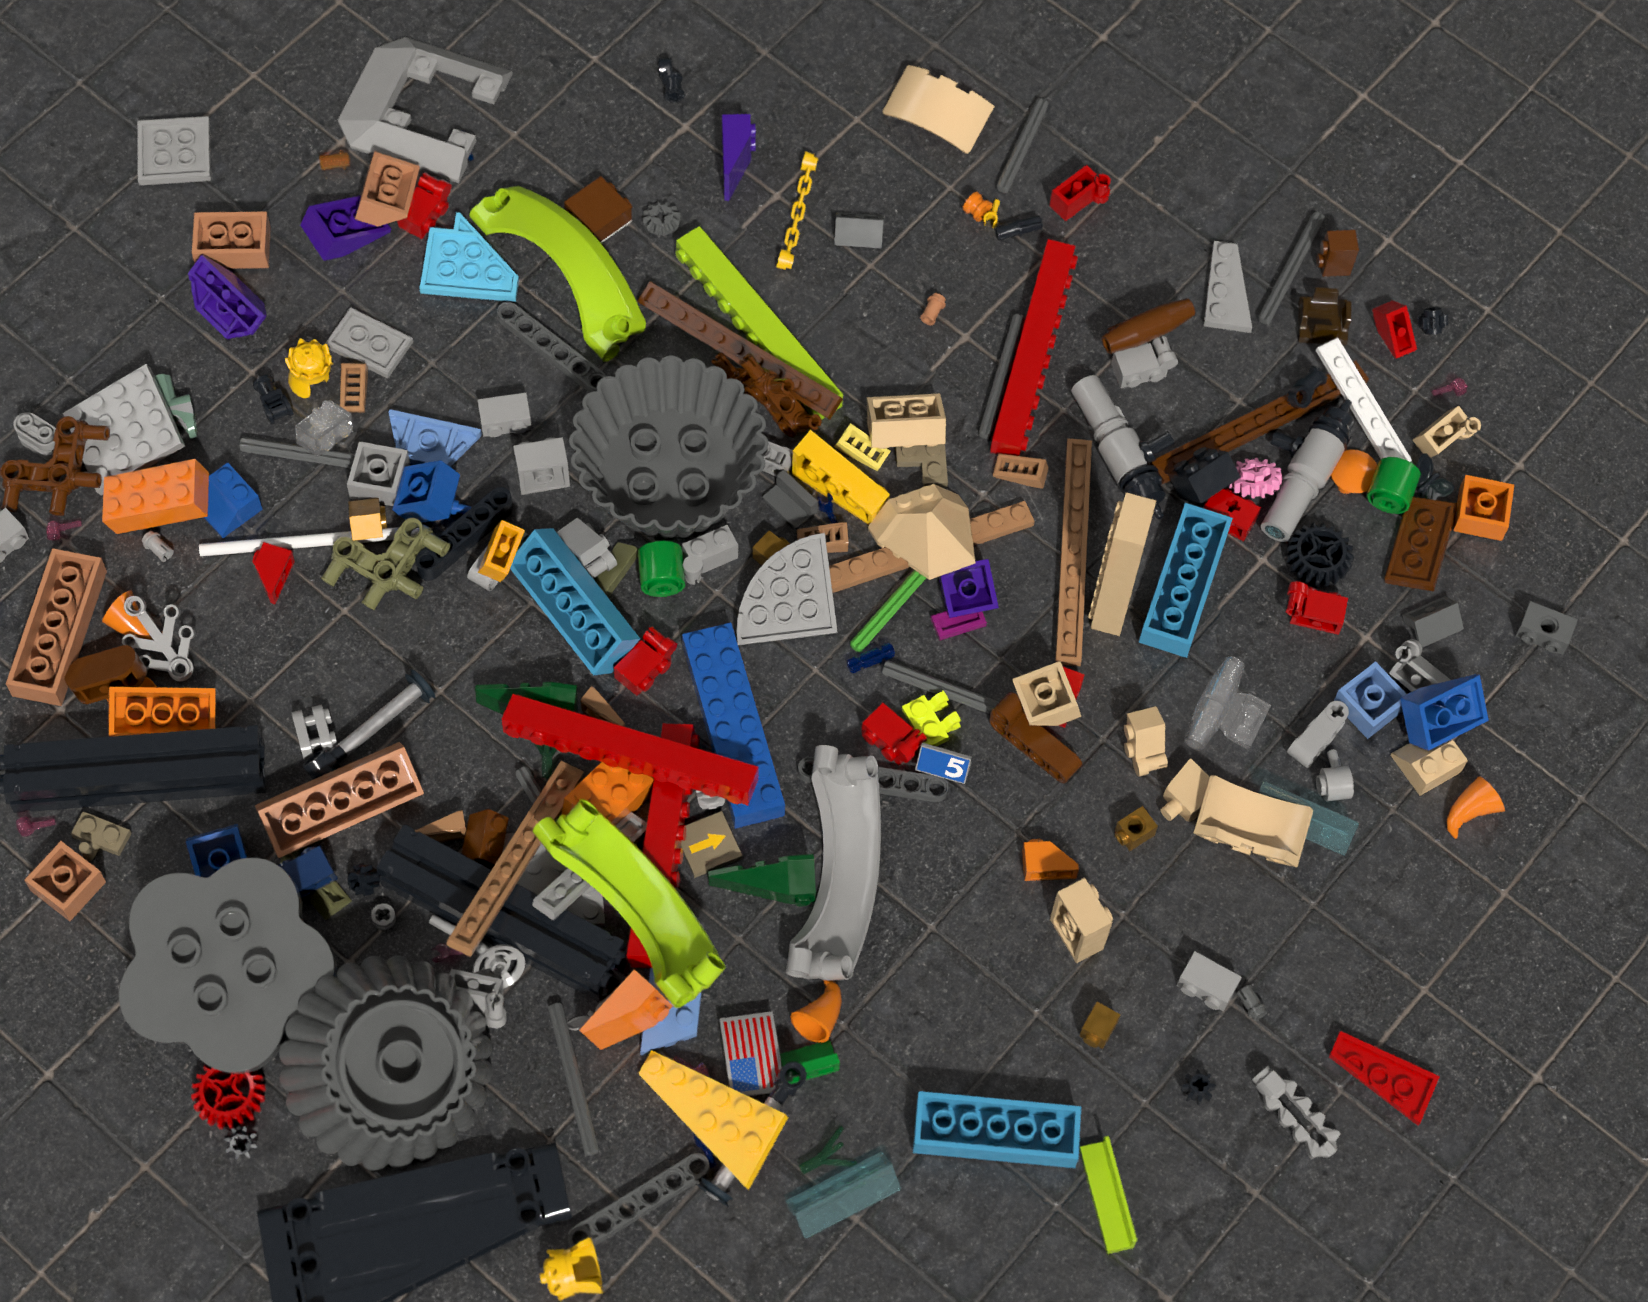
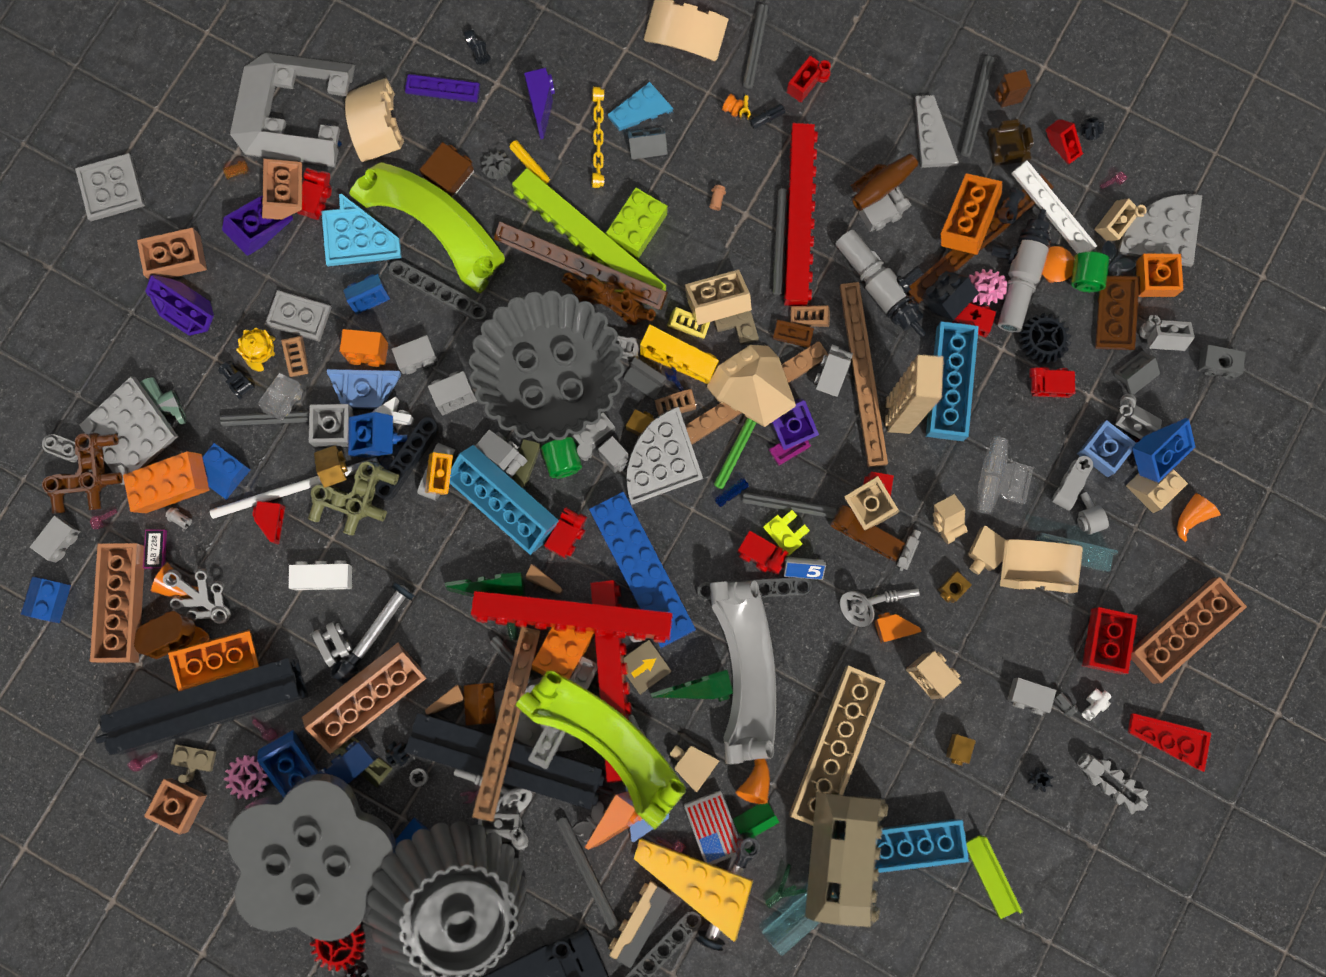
camera: 10 degrees left, 15 degrees up
none -> tile [143,530,167,569]
none -> bright pink gear [224,755,269,799]
none -> clear pink hand [252,719,278,741]
none -> white brick [289,561,352,590]
none -> orange brick [340,329,388,367]
none -> blue slope [343,274,390,315]
none -> tan panel [345,78,404,162]
none -> white slope [373,397,414,427]
none -> dark purple tile [405,74,480,103]
none -> yellow axle [510,140,550,184]
none -> light grey brick [598,436,629,473]
none -> lime brick [606,188,668,259]
none -> dark azure wing [608,82,673,131]
none -> piece [609,880,672,968]
none -> tan torso [669,745,719,792]
none -> reddish brown plate [773,320,814,348]
none -> tan brick [789,666,886,826]
none -> dark tan wedge [805,792,888,927]
none -> light grey hinge [814,344,853,397]
none -> light grey dish [840,588,920,627]
none -> light grey piece [897,530,921,571]
none -> orange brick [941,173,1002,255]
none -> red brick [1082,607,1138,675]
none -> white plate [1082,688,1111,721]
none -> light grey plate [1117,194,1202,267]
none -> nougat brick [1131,577,1247,684]
none -> light grey hinge [1138,315,1195,351]

